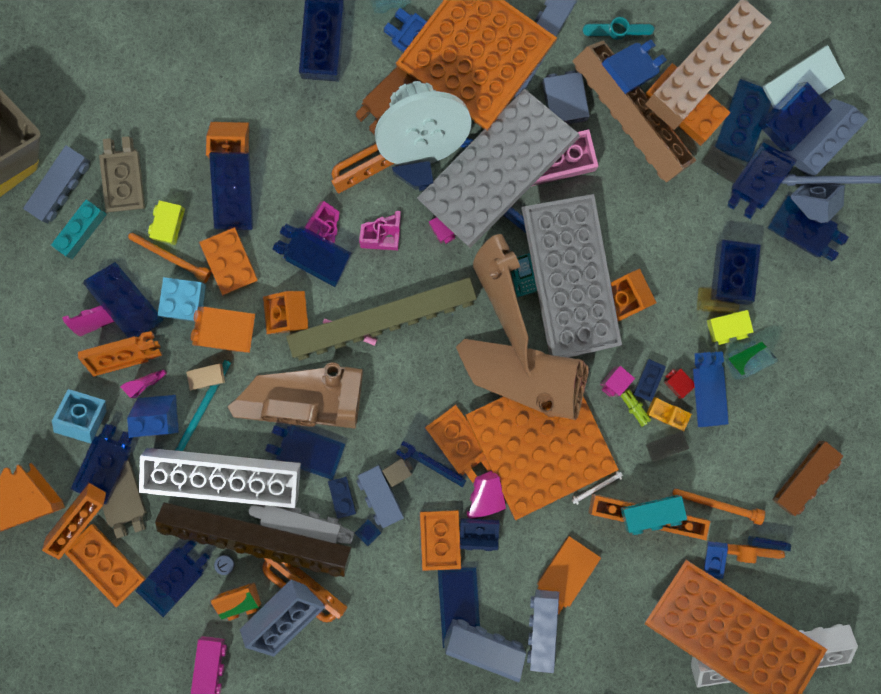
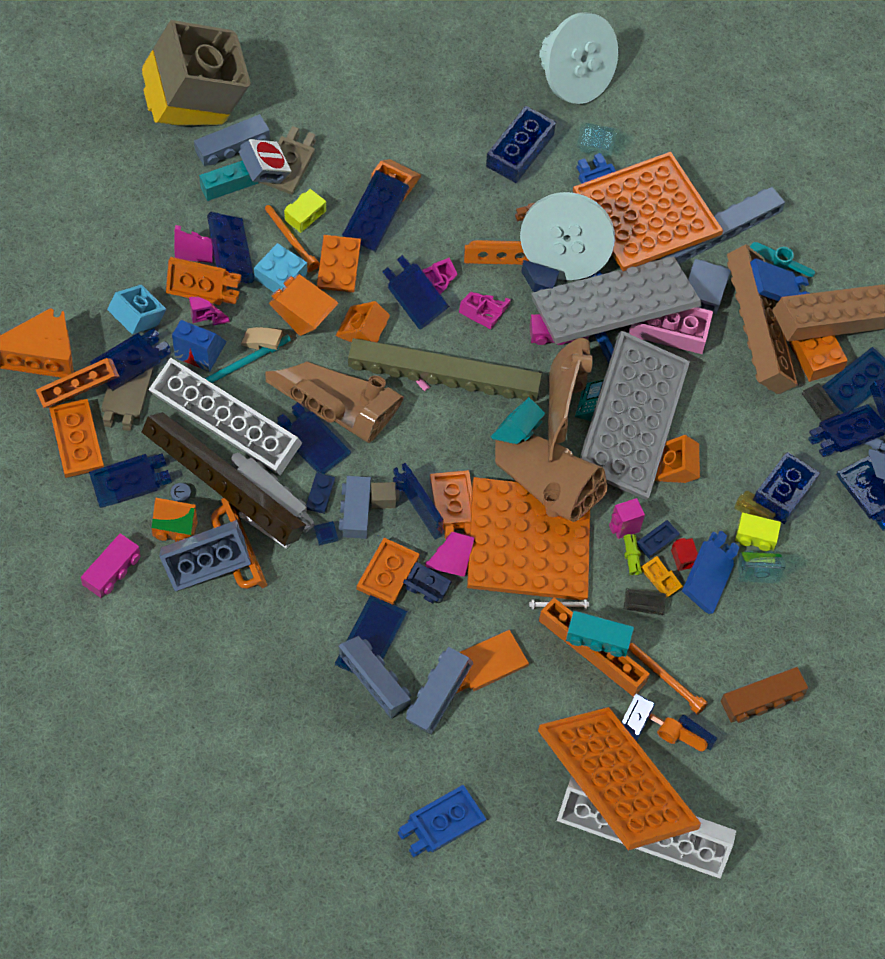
camera: 25 degrees right, 25 degrees down
none -> piece [239,139,291,184]
none -> teal slope [490,397,545,444]

